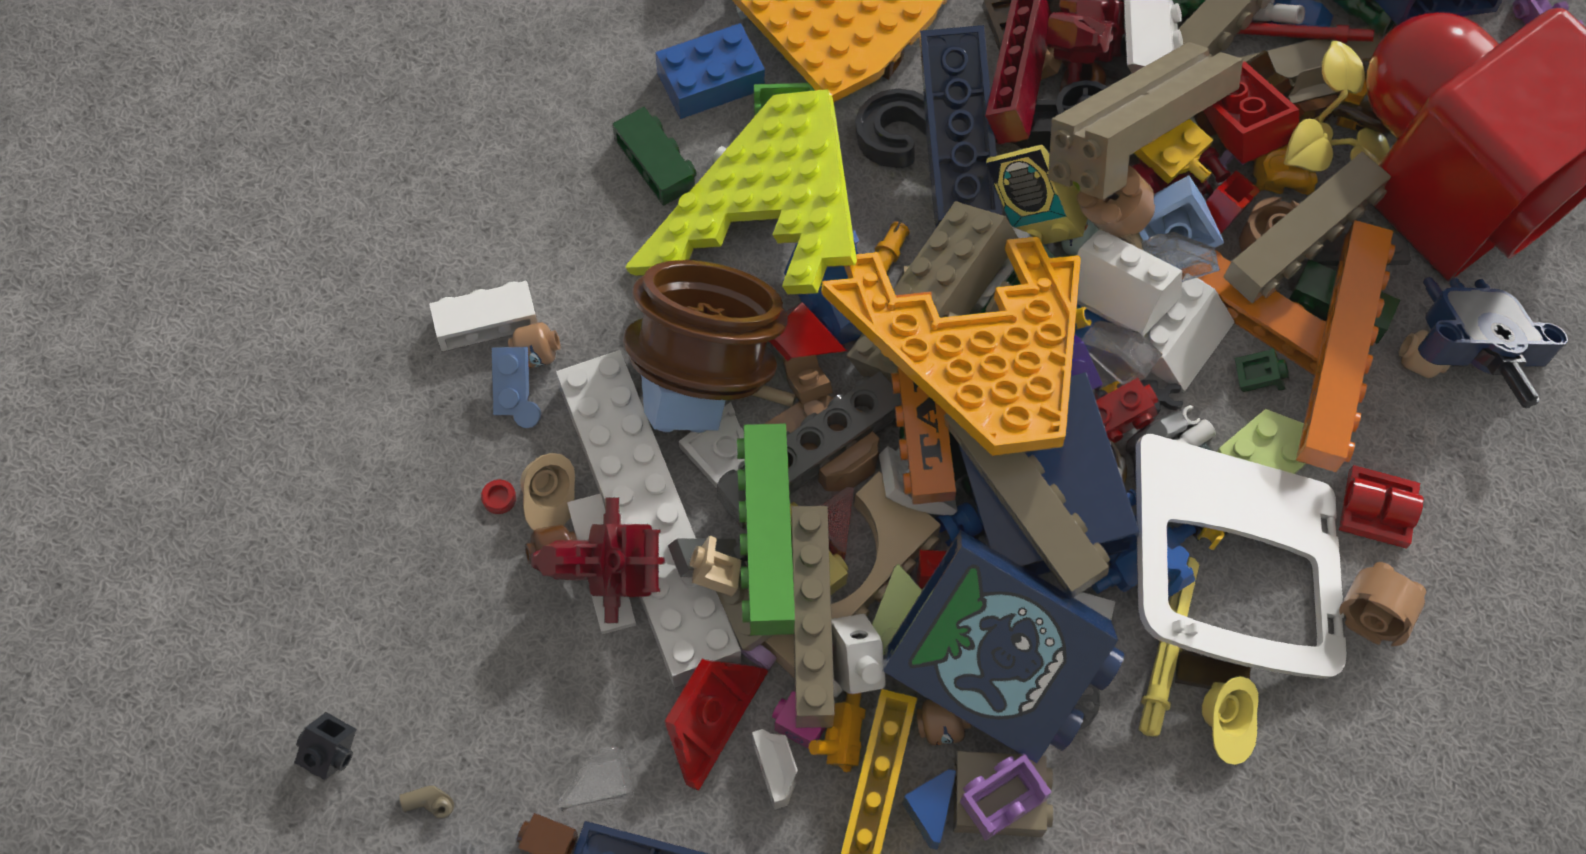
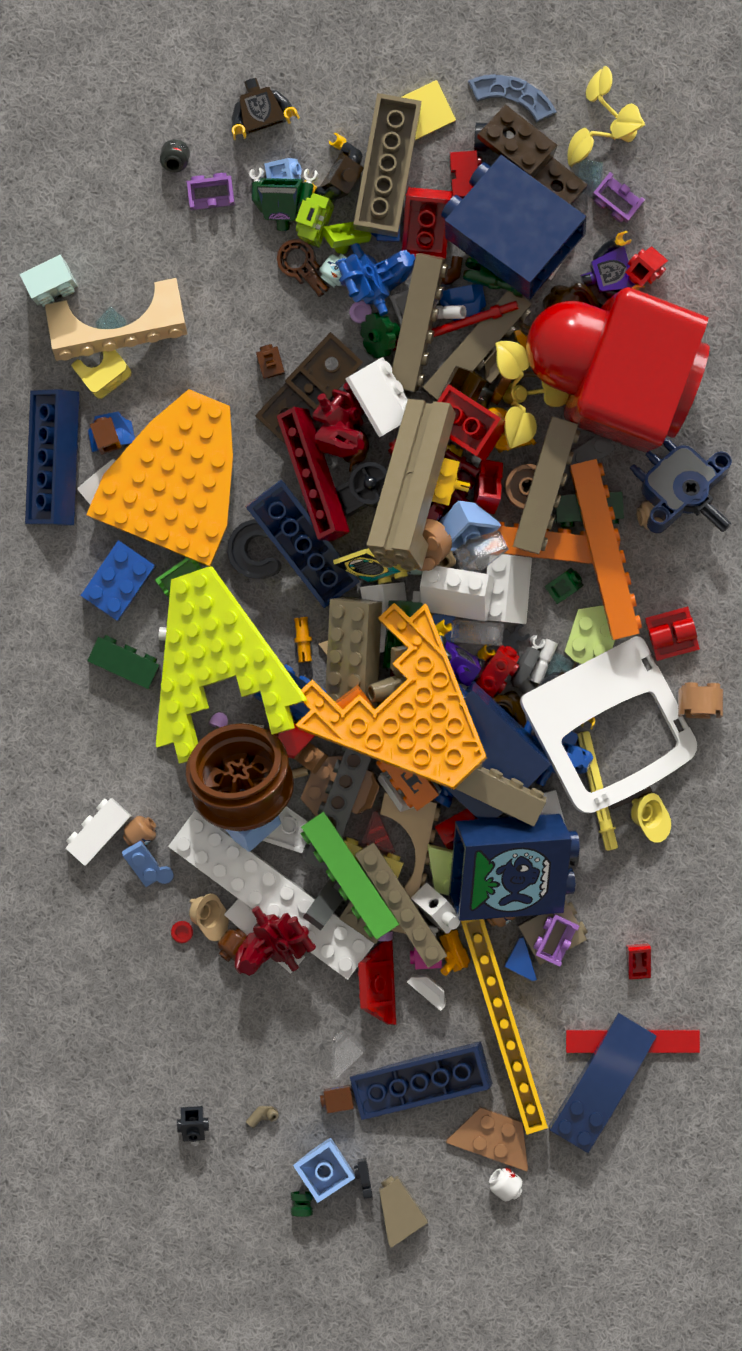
camera: 30 degrees left, 25 degrees up
tan bracket [690,535,741,596] -> none

